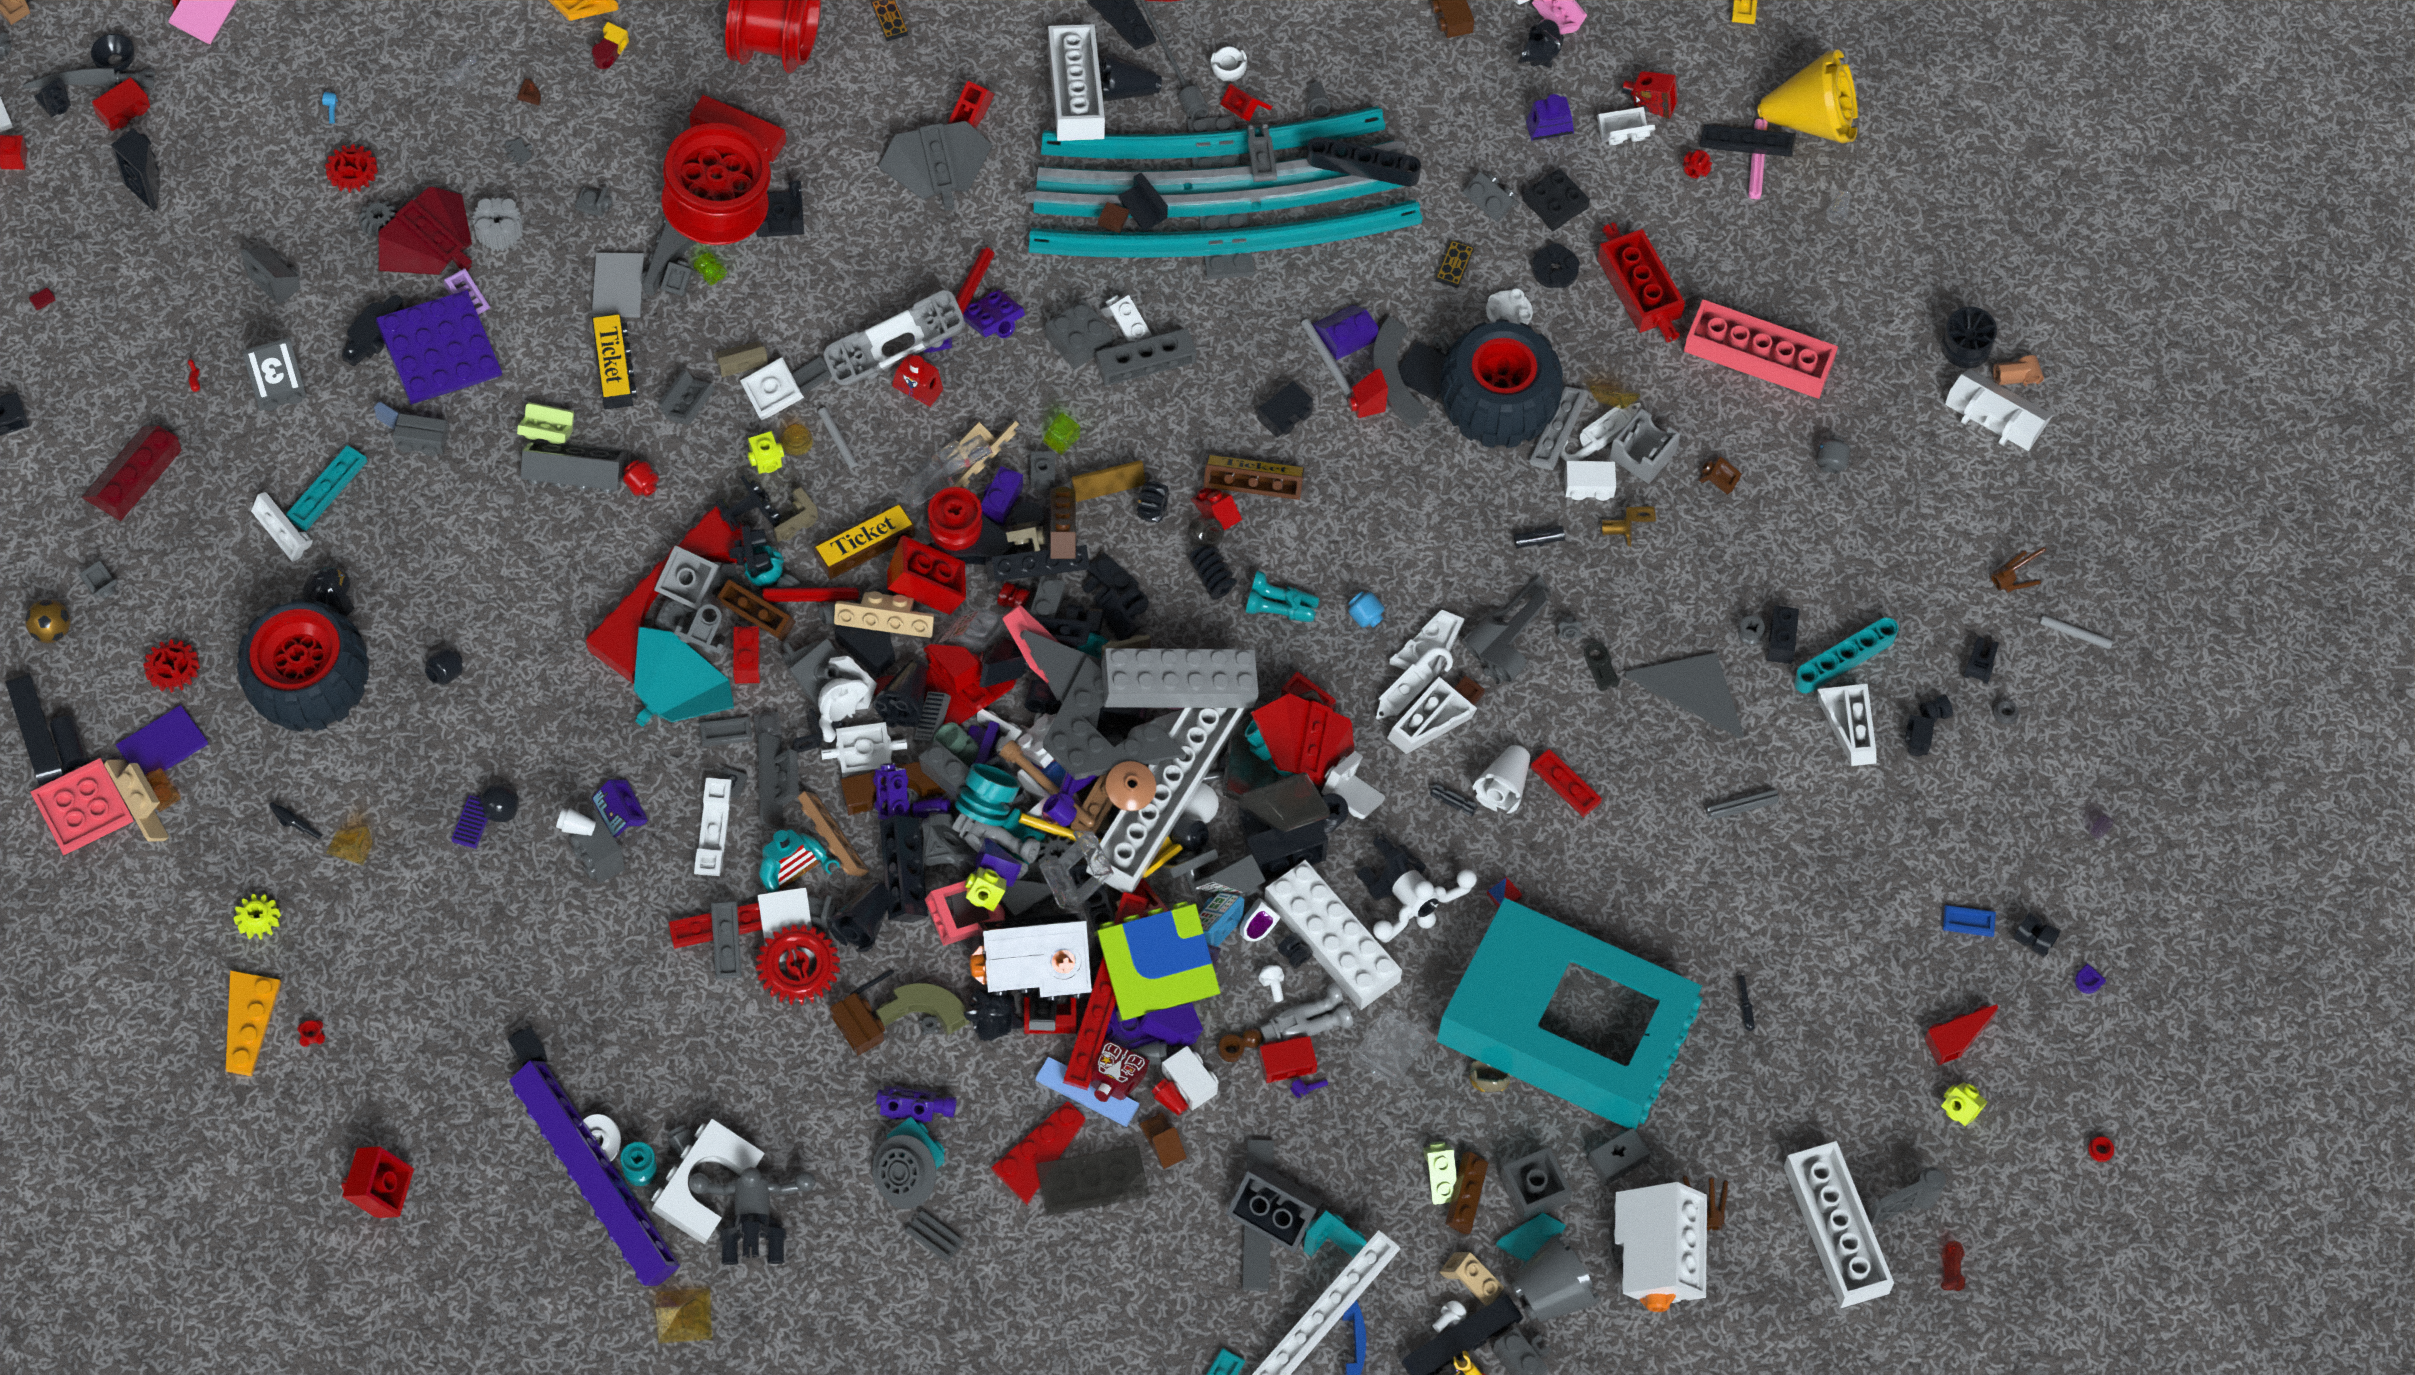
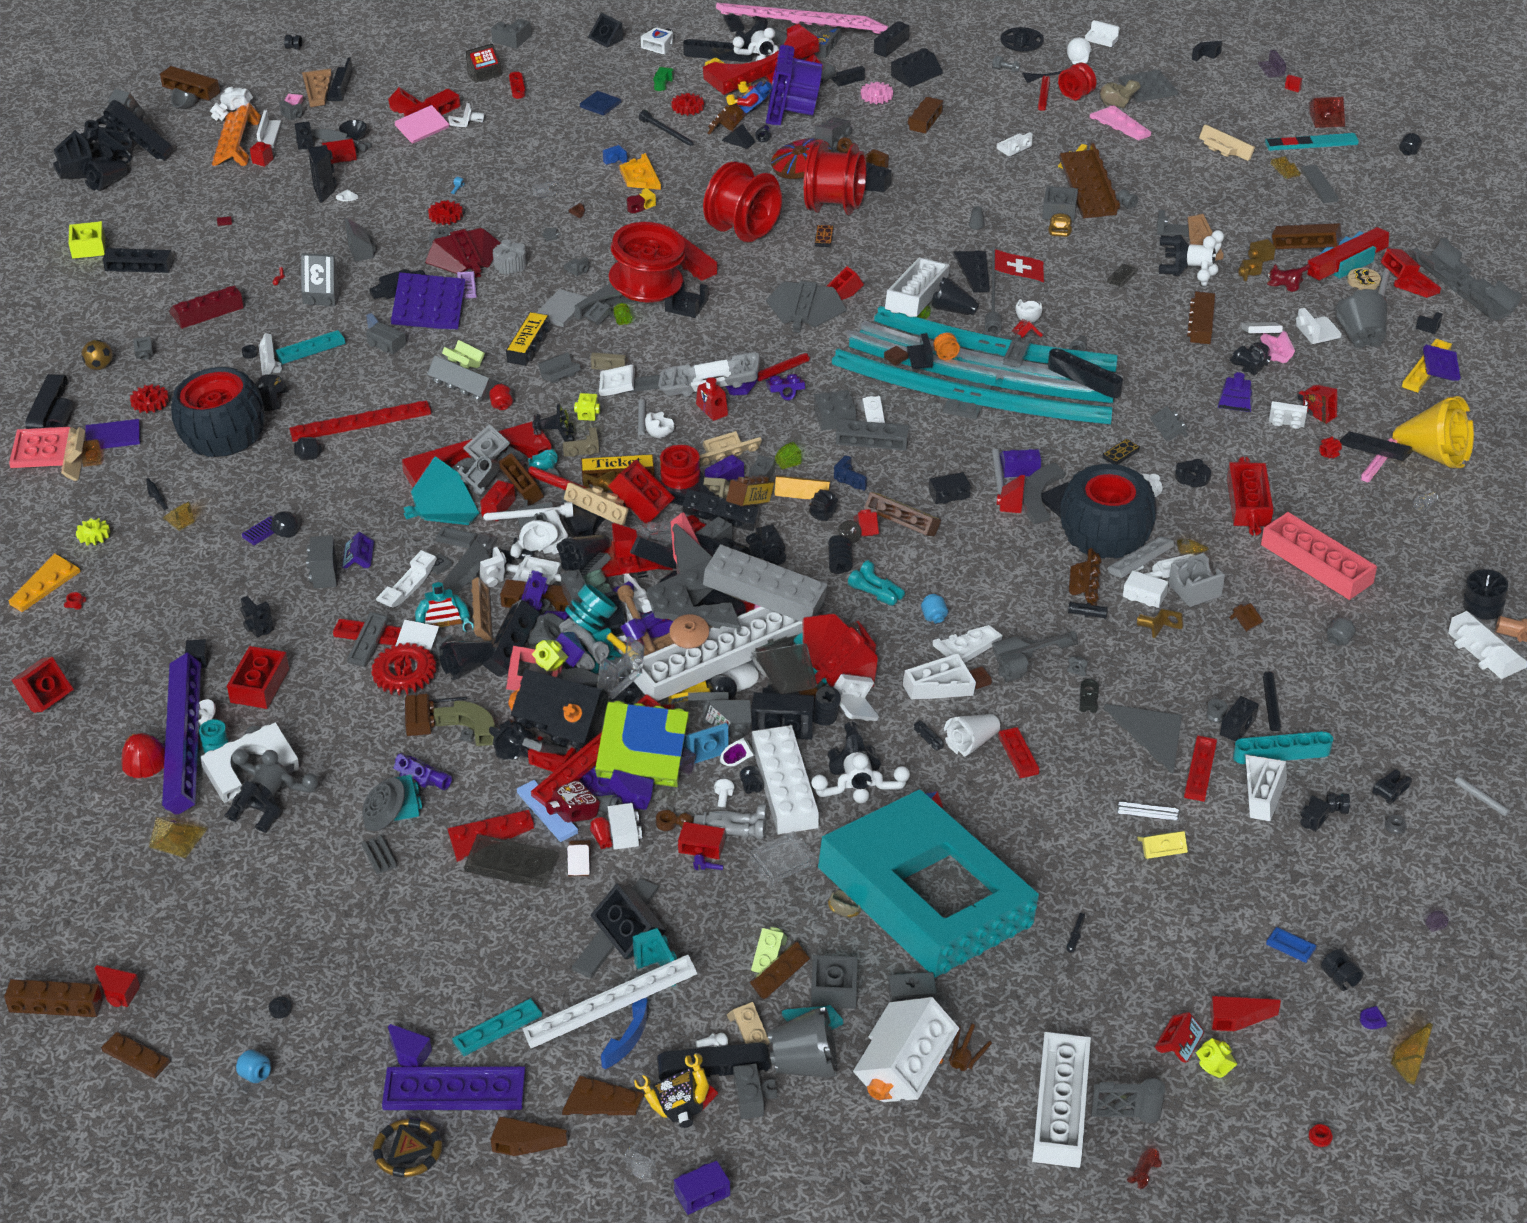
camera: 30 degrees right, 20 degrees down
white cone [556,808,596,836] -> none
black hips [728,526,771,576] -> none
clear yellow cone [780,424,813,456] -> none
clear slope [902,434,993,509] -> none
white plate [1376,646,1453,720] -> none
black brick [1523,168,1590,232] -> none
reddish brown plant [1991,547,2046,593] -> none
none -> red hair [121,733,165,778]
none -> red brick [227,646,289,709]
none -> black bracket [240,596,274,638]
none -> black axle [242,345,258,359]
none -> red plate [289,400,431,442]
none -> white tile [336,189,358,201]
none -> white bracket [480,547,506,587]
none -> white piece [483,502,573,521]
none -> pearl gold bracket [583,471,615,492]
none -> white hair [645,412,674,438]
none -> dark blue bracket [834,455,867,491]
none -> orange wheel [933,333,960,360]
none -> reddish brown bracket [1069,548,1101,606]
none -> light yellow panel [1137,831,1188,859]
none -> red panel [1155,1012,1204,1063]
none -> red plate [1184,735,1217,802]
none -> black axle [1263,671,1281,731]
none -> clear yellow slope [1391,1023,1433,1085]

